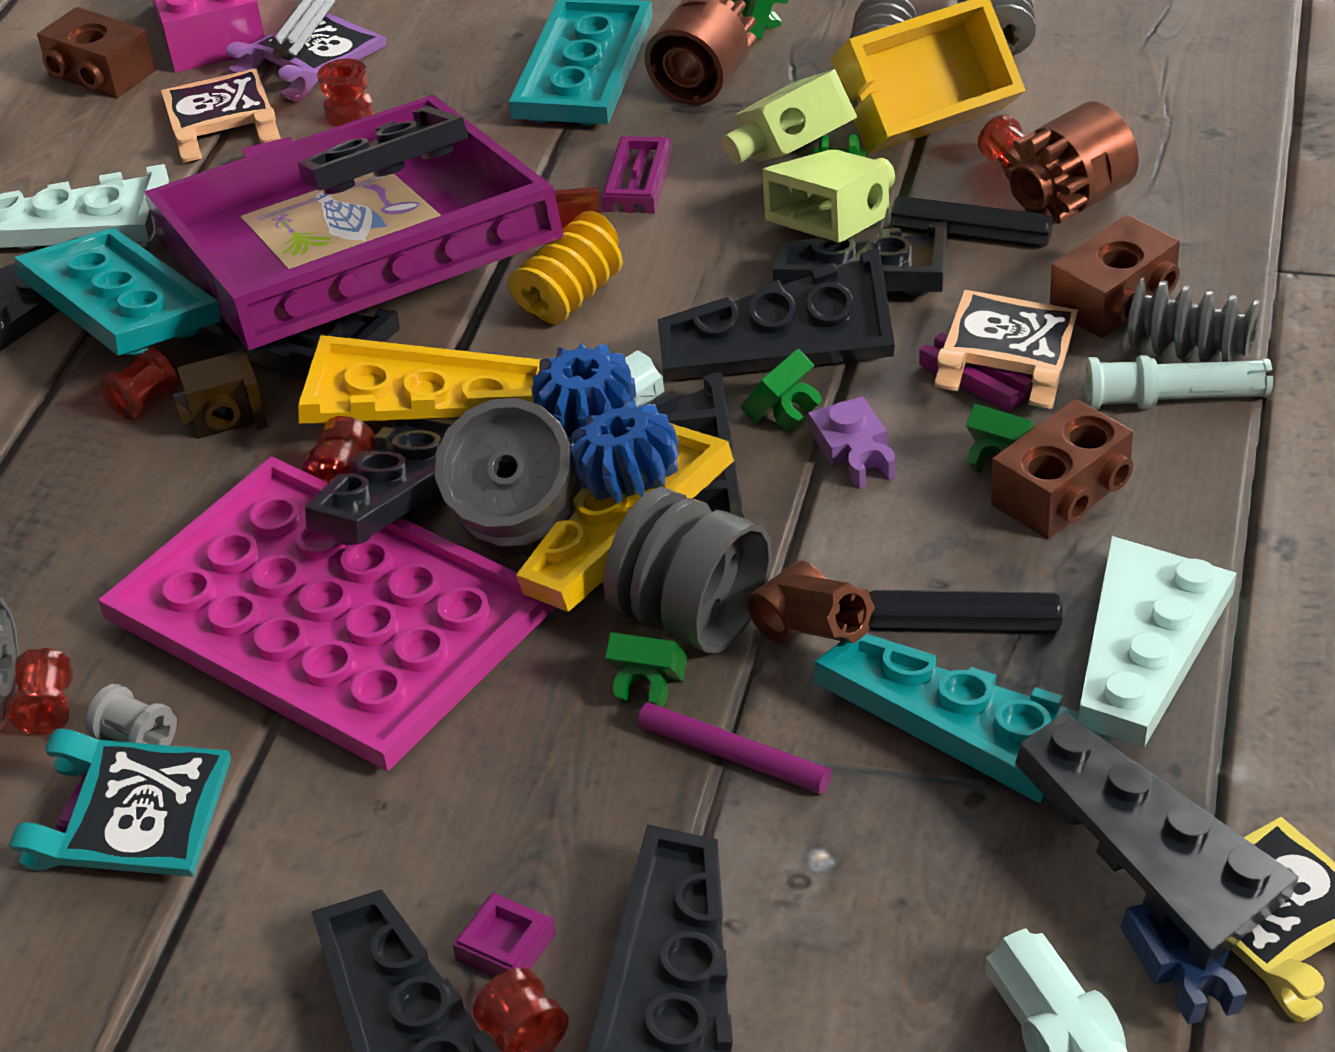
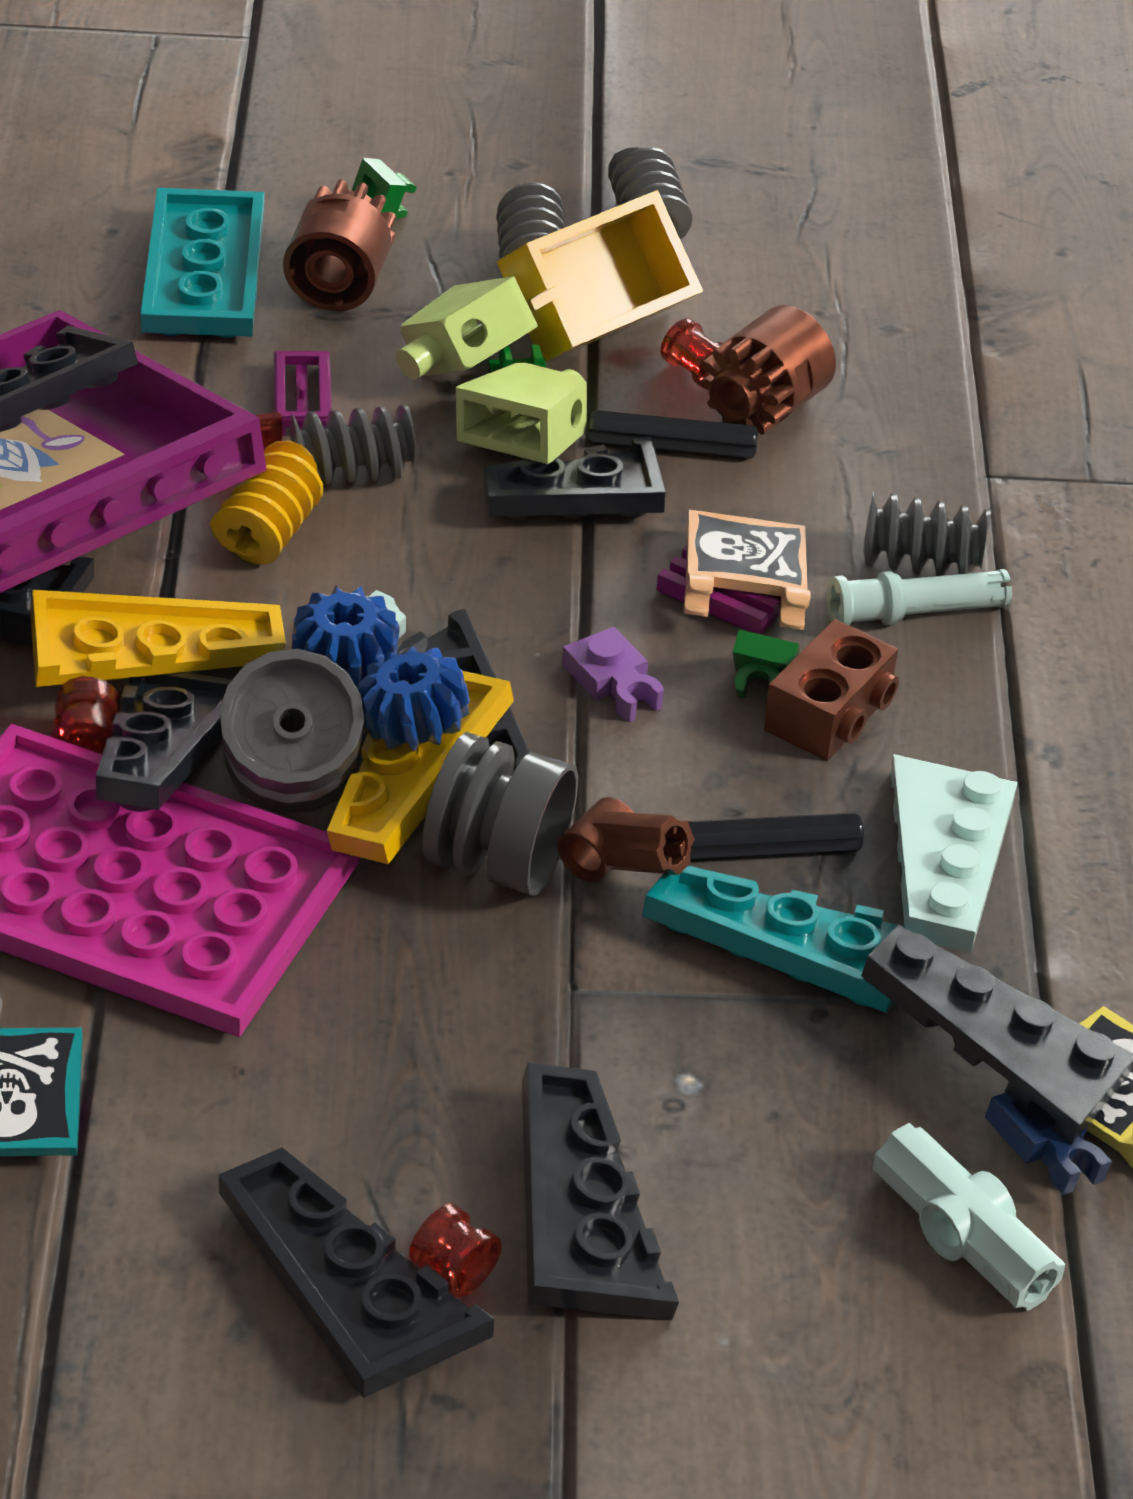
camera: 20 degrees left, 0 degrees up
magenta tile [452,892,556,987] -> none
green tile [605,632,688,707] -> none
magenta bar [637,702,832,795] -> none
black wing [658,248,895,381] -> none
green tile [740,349,822,431] -> none
copper brick [1050,214,1180,338] -> none
none -> dark grey piece [290,404,415,485]

